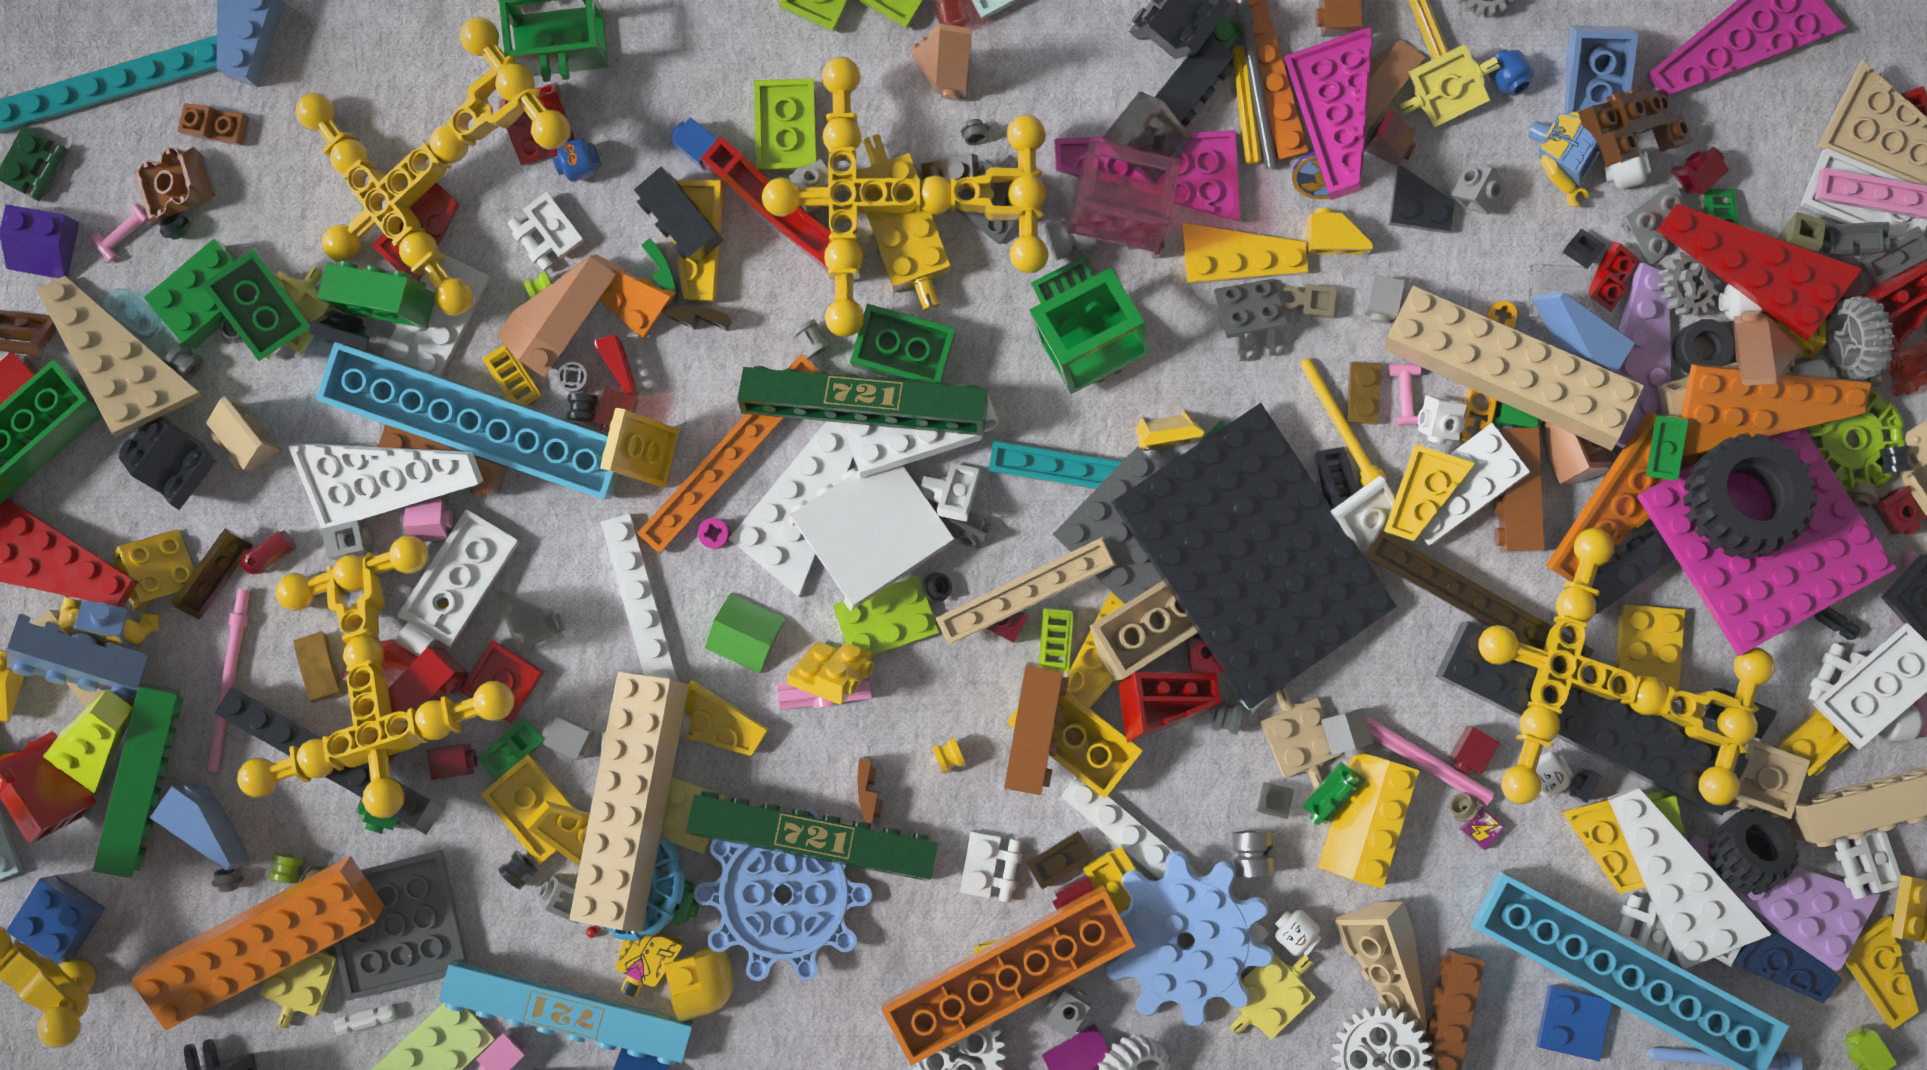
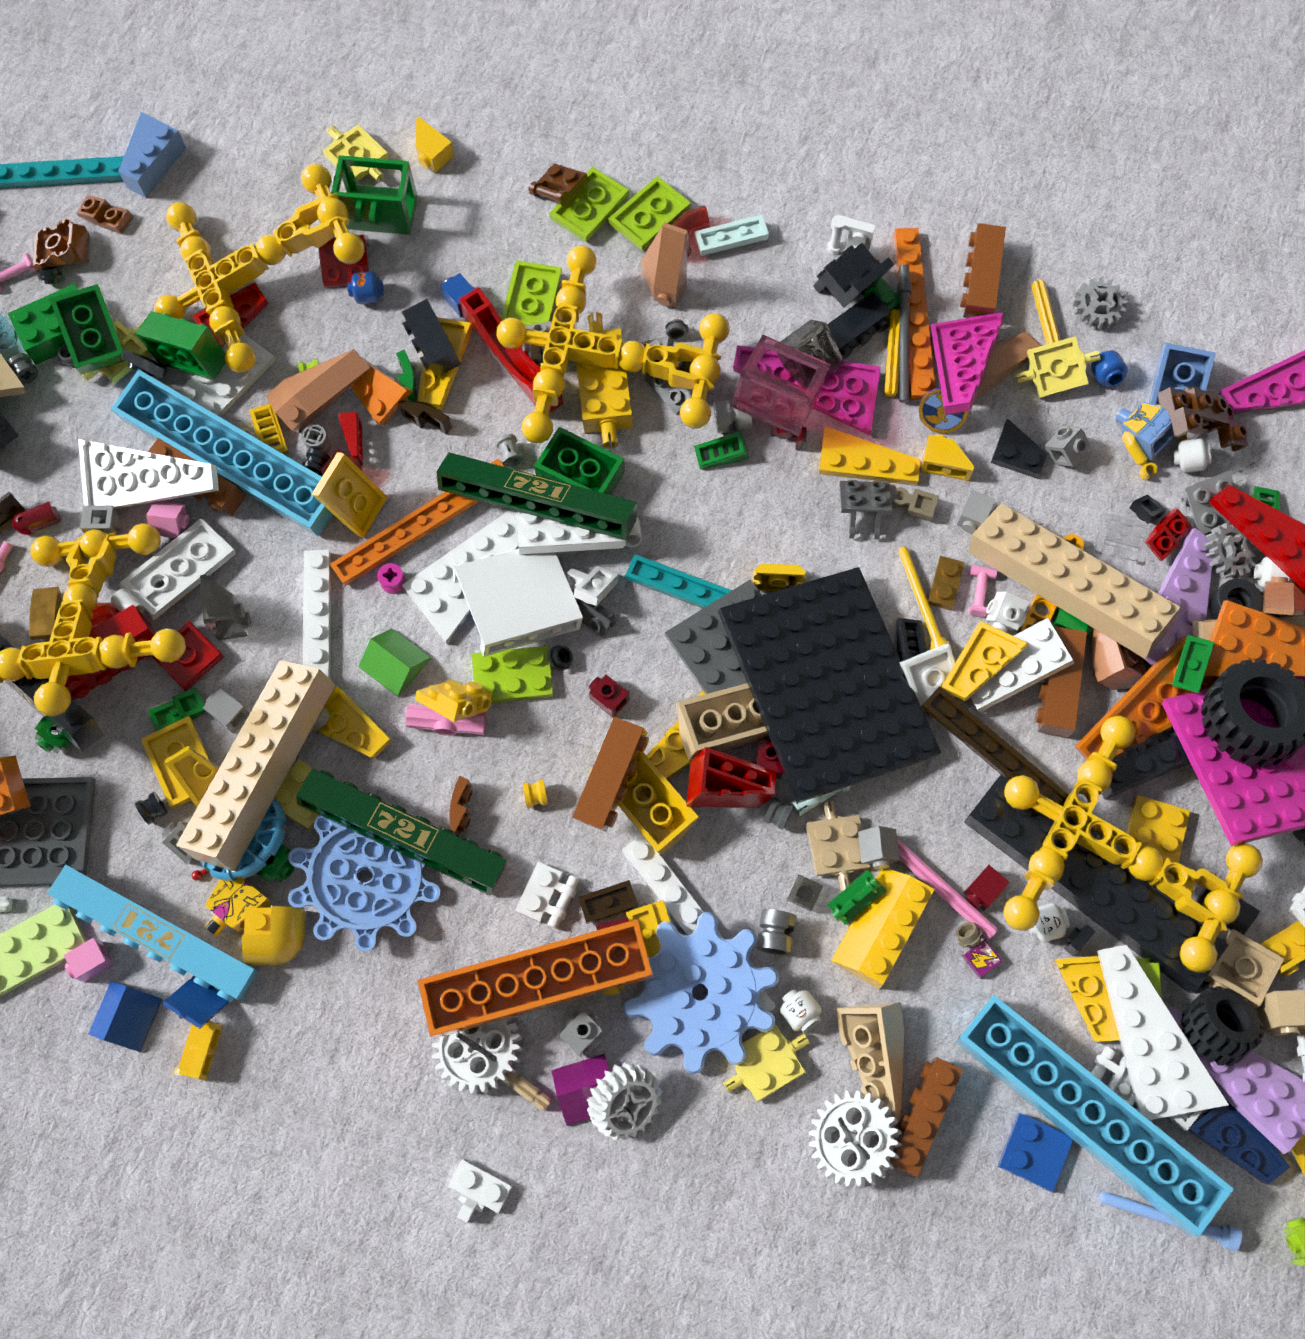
camera: 10 degrees right, 15 degrees down
tan slope [206,396,282,473] -> none
dark red brick [427,743,477,780] -> none
white plate [507,192,585,271] -> none
tan tile [936,537,1116,646] -> none
green piece [1029,267,1152,394] -> none
lime slope [1039,609,1074,672] -> none
dark red slope [1365,109,1416,166] -> none
medium blue slope [1532,292,1635,373] -> none
dark red brick [1671,147,1729,194] -> none

